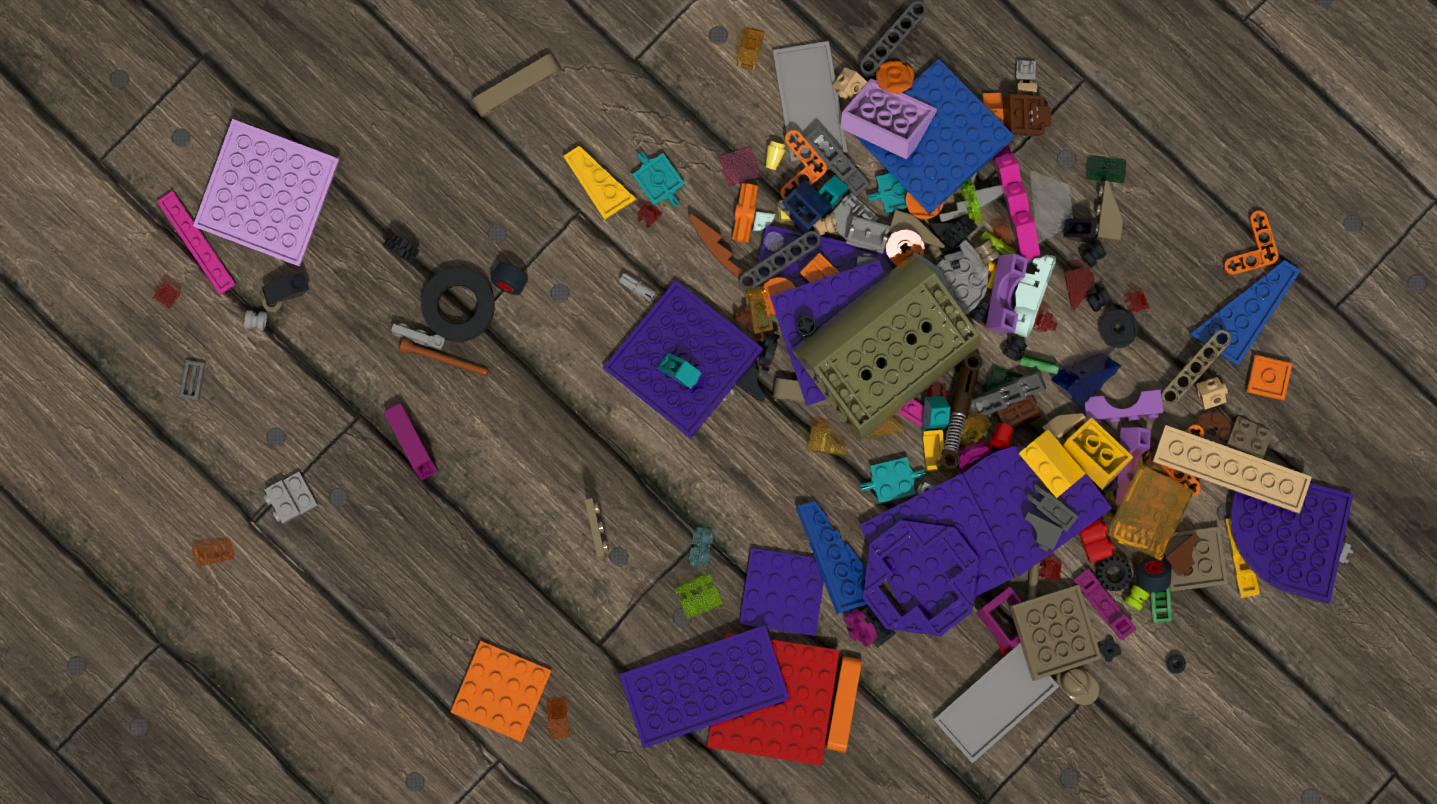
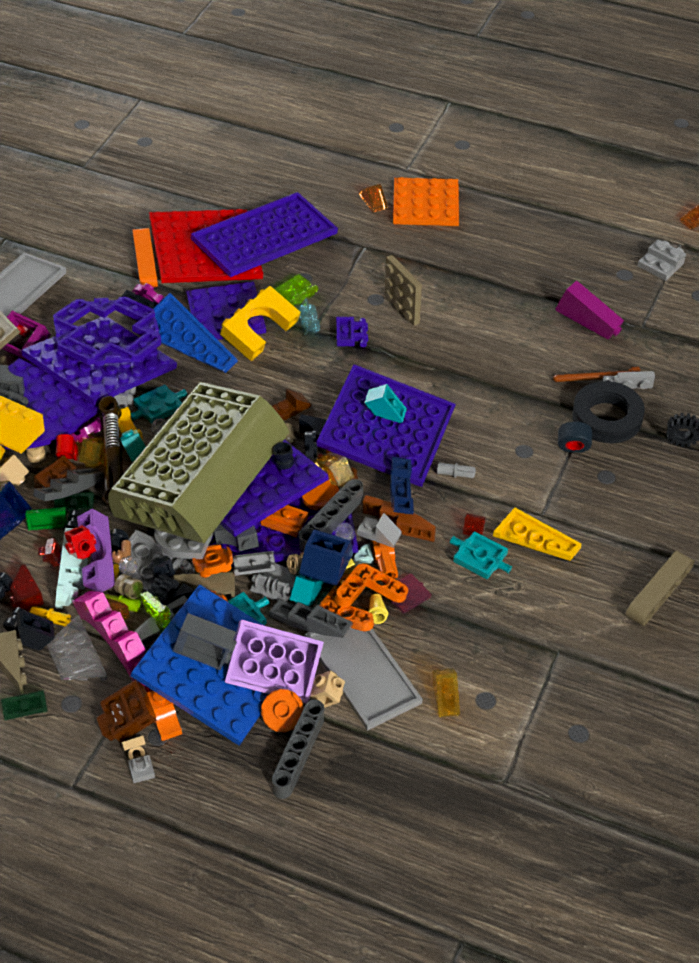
camera: 155 degrees right, 35 degrees down
none -> yellow axle [30,607,71,627]
none -> red brick [64,525,96,559]
none -> medium nougat arm [112,540,131,564]
none -> clear plate [151,419,167,435]
none -> dark grey window [173,613,237,670]
none -> yellow arch [220,286,301,361]
none -> reddish brown slope [272,389,311,421]
none -> orange beam [335,564,408,607]
none -> dark purple plate [336,317,369,347]
none -> light grey slope [357,513,402,548]
none -> dark blue slope [390,457,414,515]

